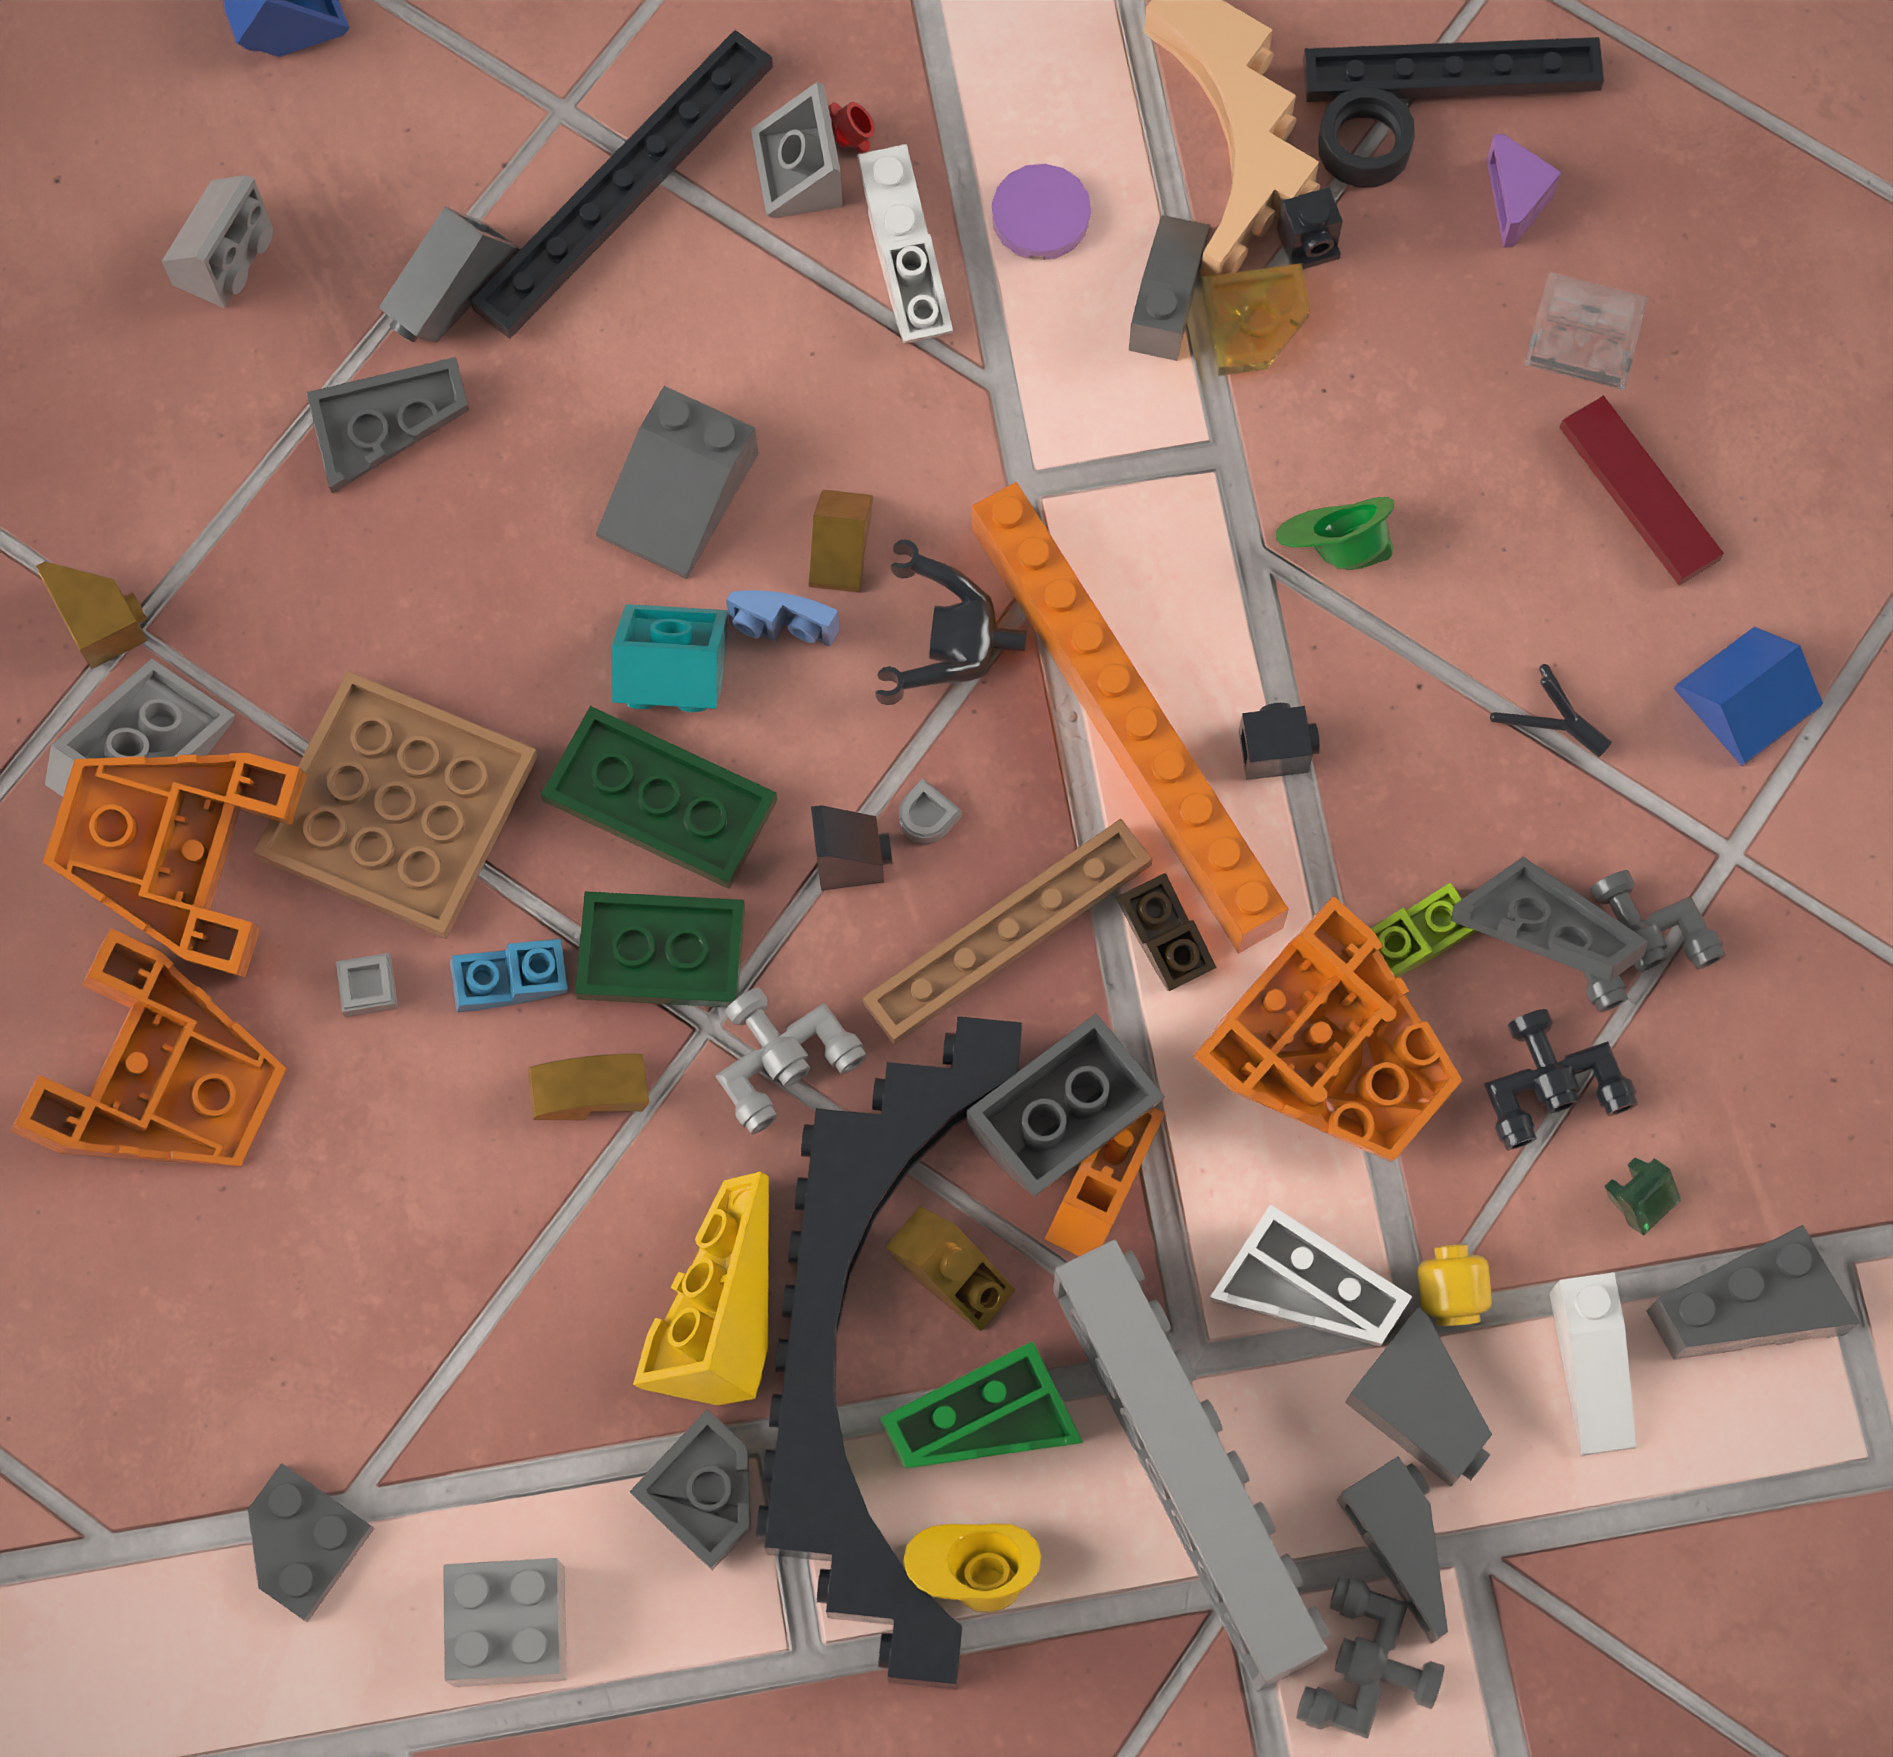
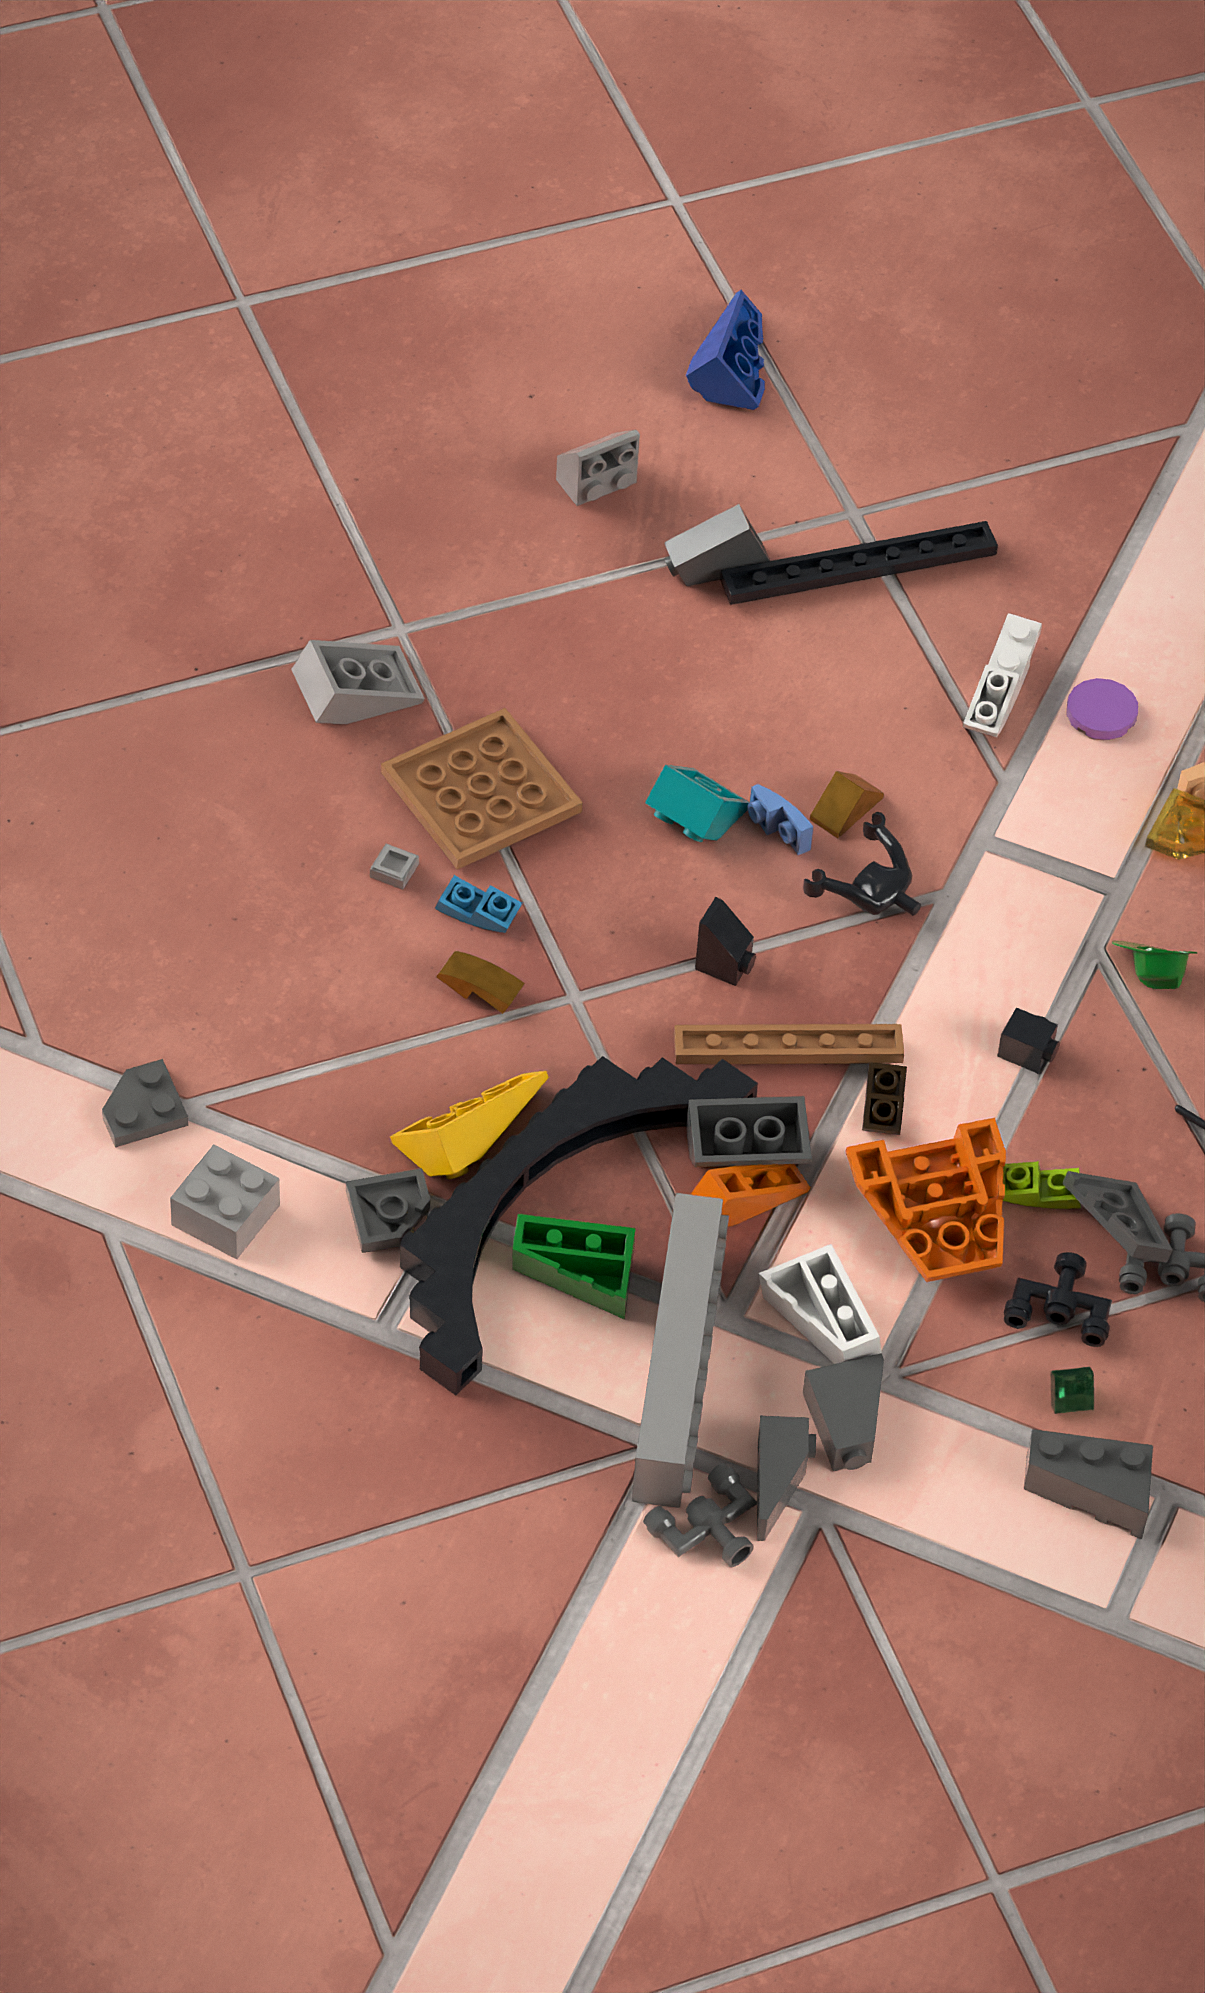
camera: 30 degrees right, 20 degrees down
orange wedge [10,928,287,1167] -> none
pearl gold slope [36,561,148,669] -> none
orange wedge [42,752,307,978] -> none
dark grey wing [306,357,469,493] -> none
dark green plate [541,706,778,889] -> none
dark green plate [575,891,745,1008] -> none
dark grey slope [596,386,758,579] -> none
light grey piece [715,988,867,1135] -> none
light grey slope [751,82,843,218] -> none
red plate [828,102,875,154] -> none
pearl gold slope [885,1206,1016,1331] -> none
light grey tile [899,778,962,844] -> none
yellow piece [903,1523,1041,1613] -> none
orange brick [972,482,1289,954] -> none
dark grey slope [1128,215,1210,361] -> none
yellow head [1417,1244,1492,1326] -> none
white slope [1549,1273,1637,1456] -> none

